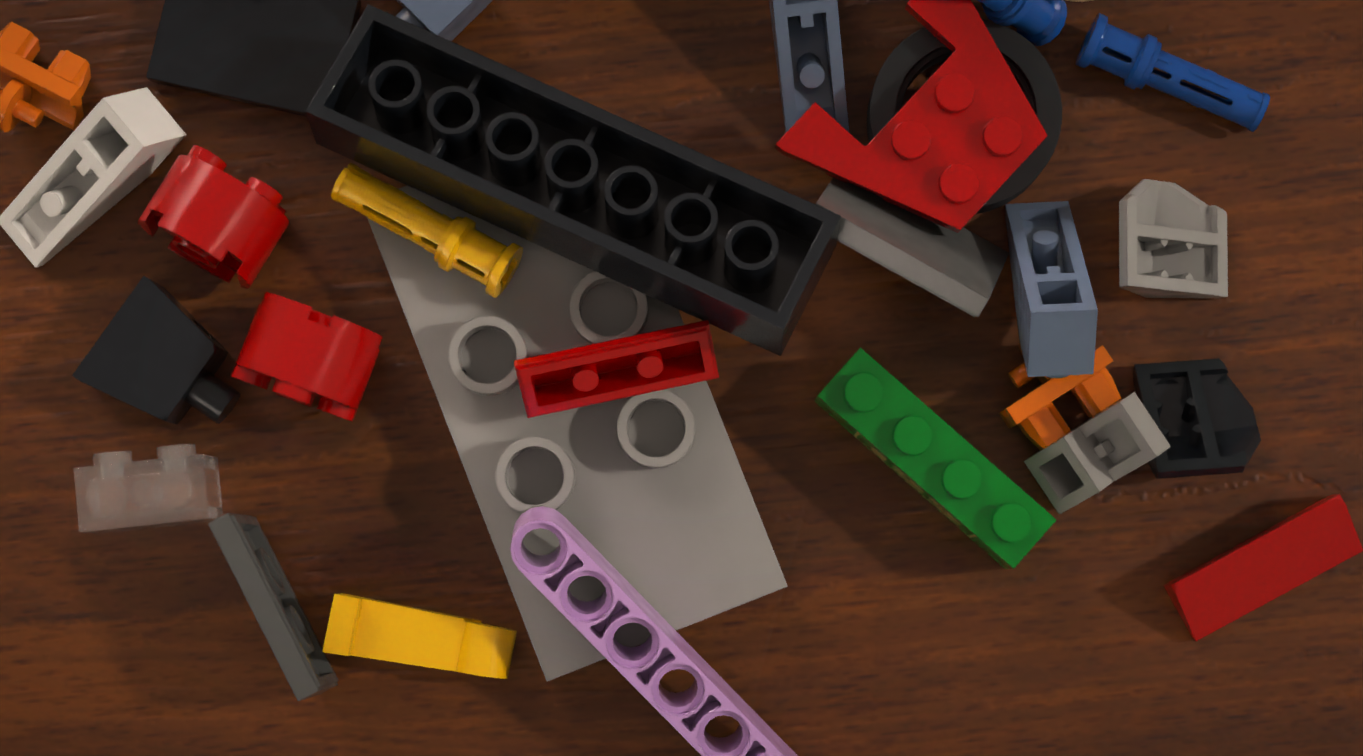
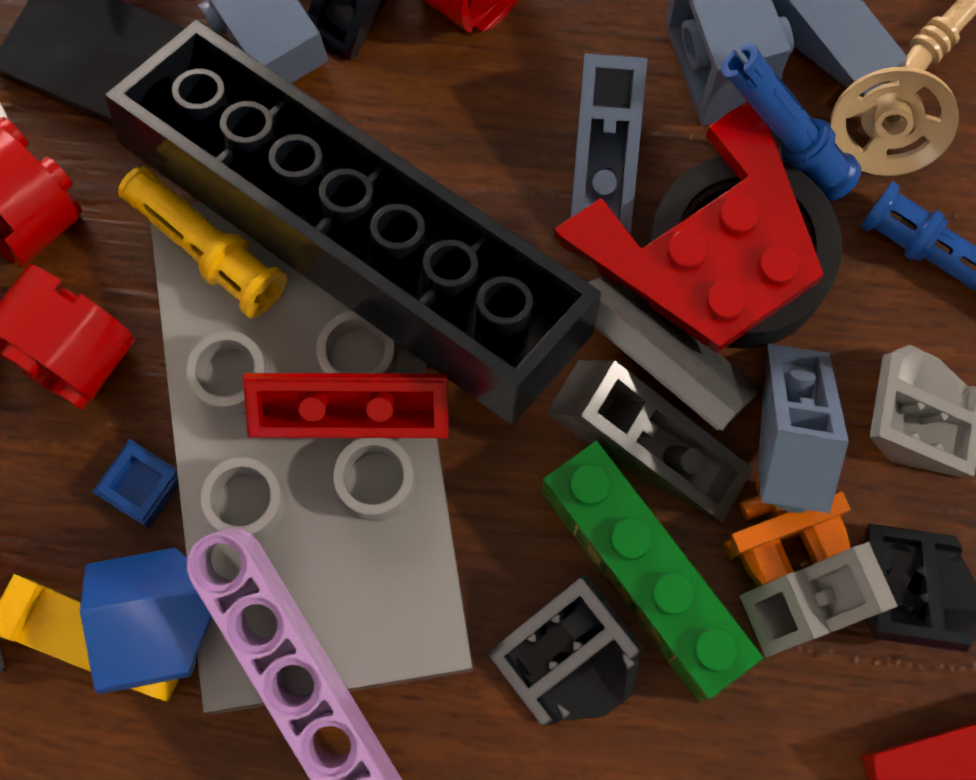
camera: 10 degrees right, 10 degrees down
none -> blue slope [80,548,212,695]
none -> blue tile [92,439,179,529]
none -> black slope [487,574,643,725]
none -> dark grey slope [546,360,754,523]

